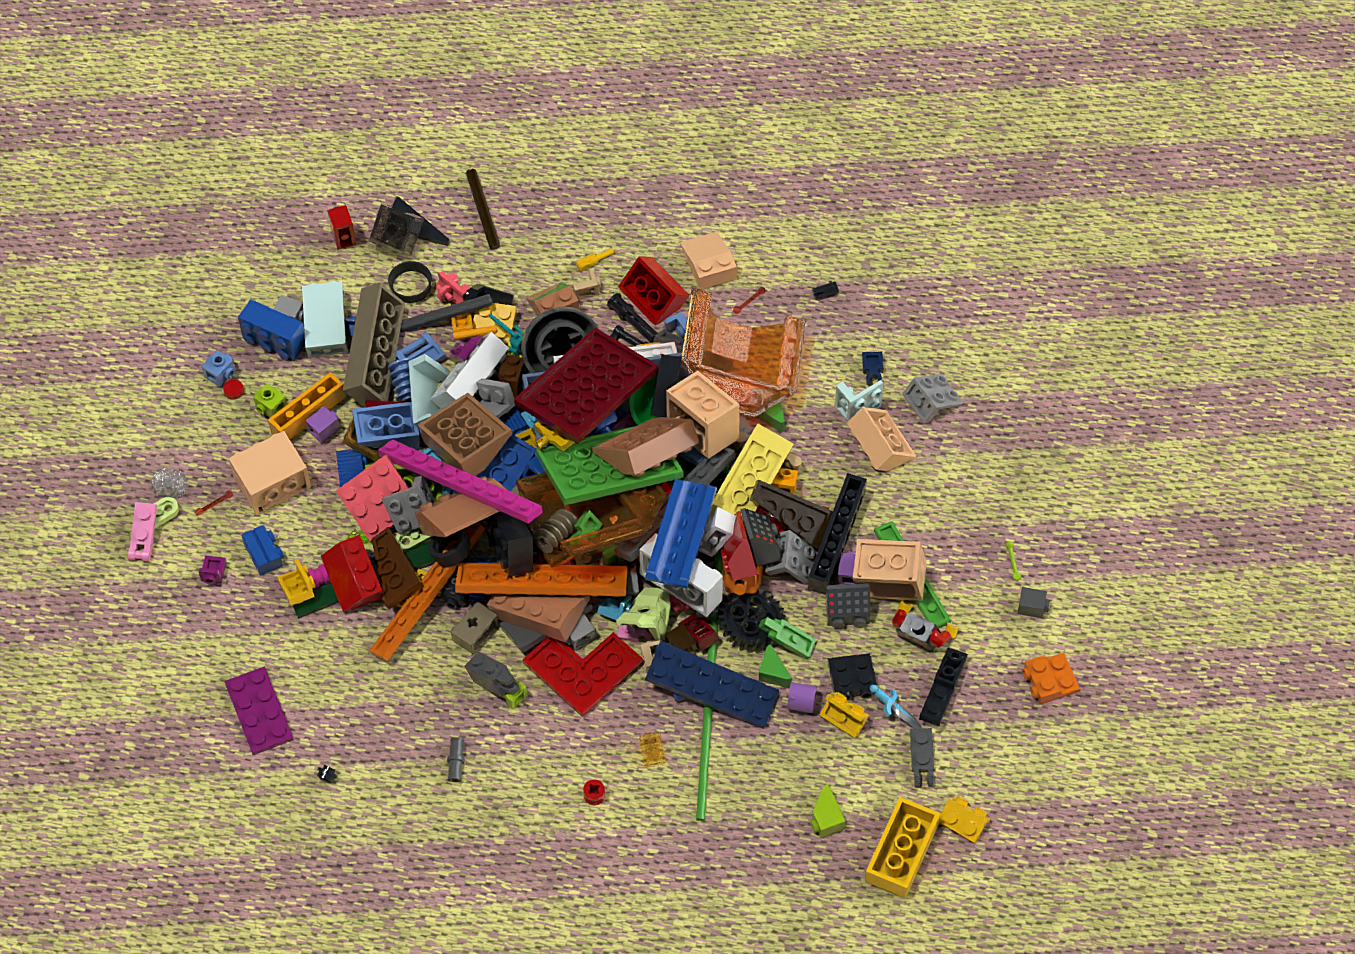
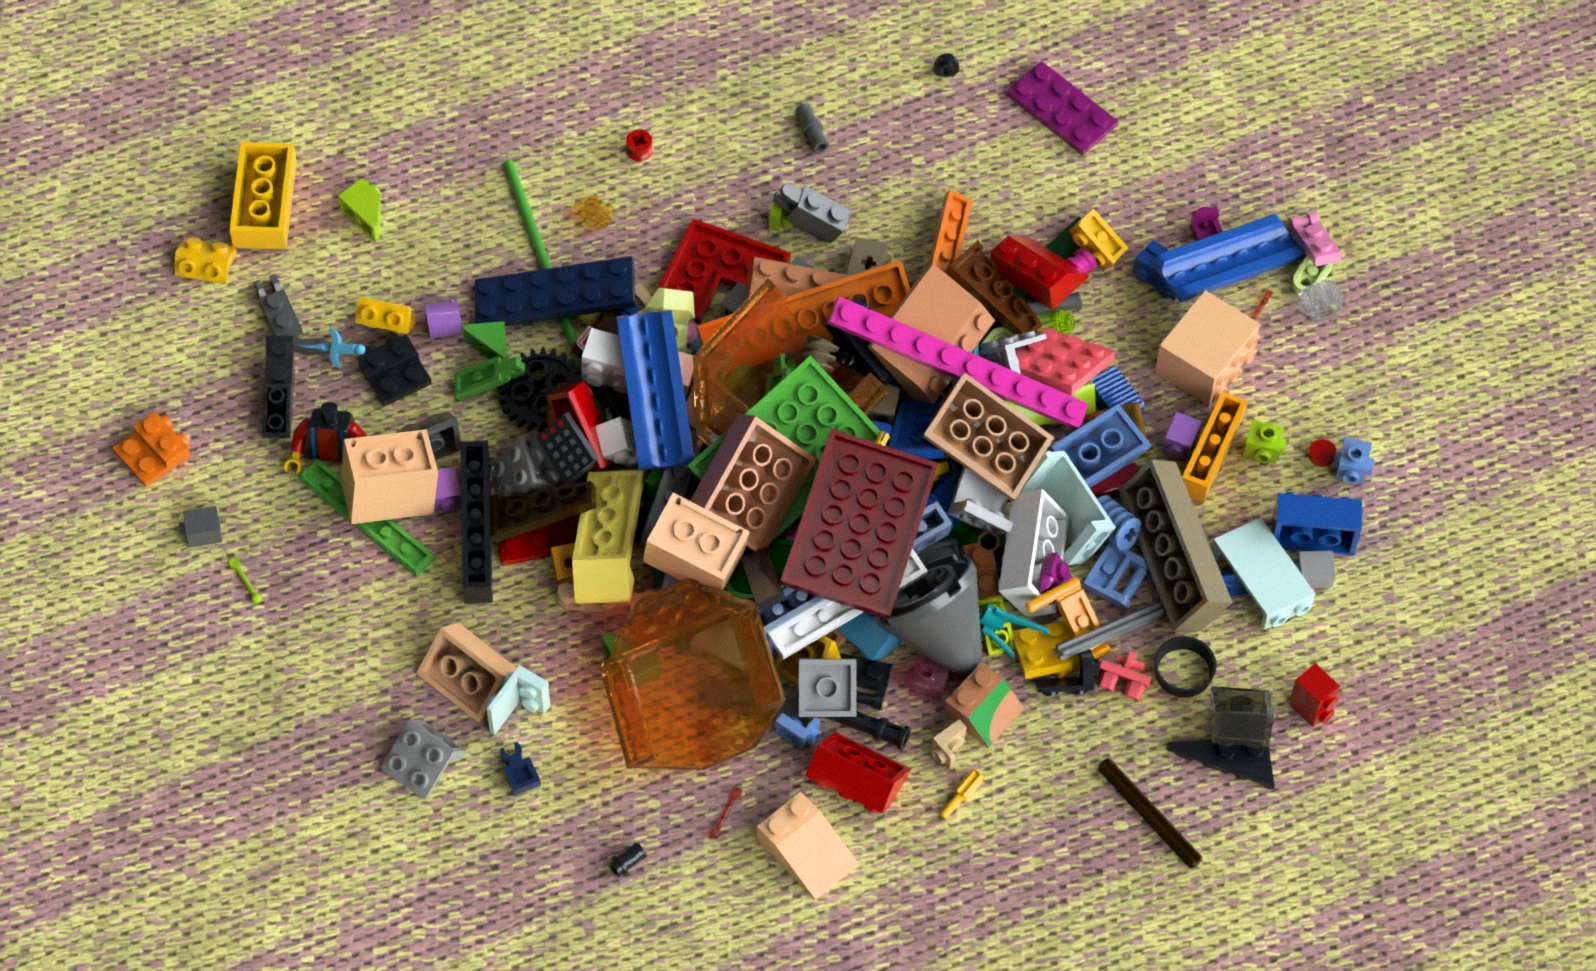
camera: 155 degrees right, 0 degrees up
none -> light grey plate [798,658,856,717]
none -> blue plate [1151,214,1307,302]

